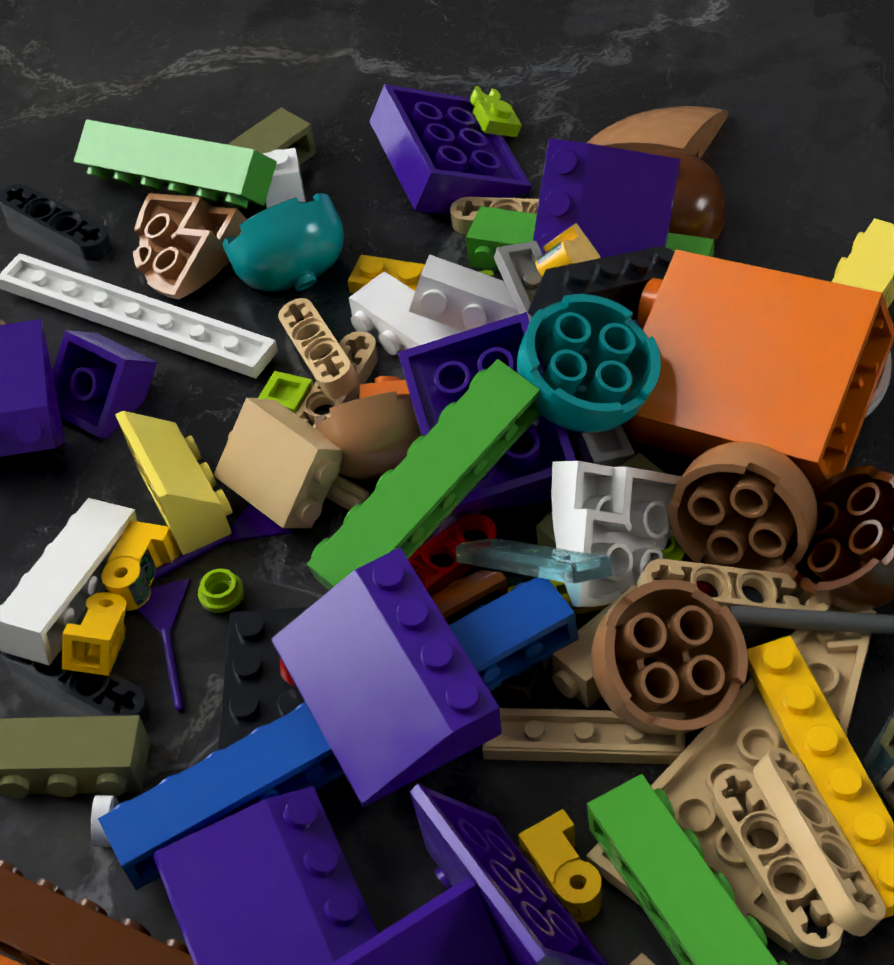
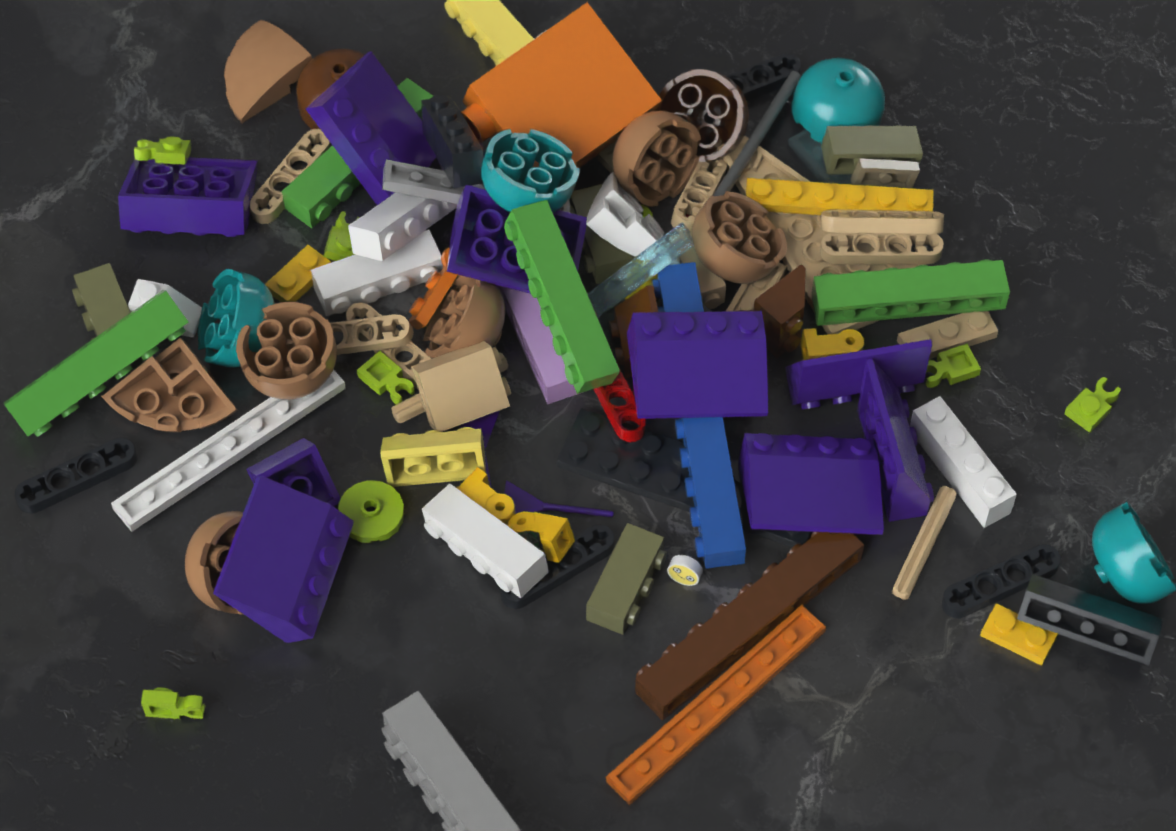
camera: 75 degrees left, 10 degrees up
lime plate [198,568,244,613] -> none
yellow leg [535,223,601,277] -> none
none -> medium nougat cylinder [236,302,337,400]
none -> lime plate [338,480,404,543]
none -> reddish brown slope [753,264,806,358]

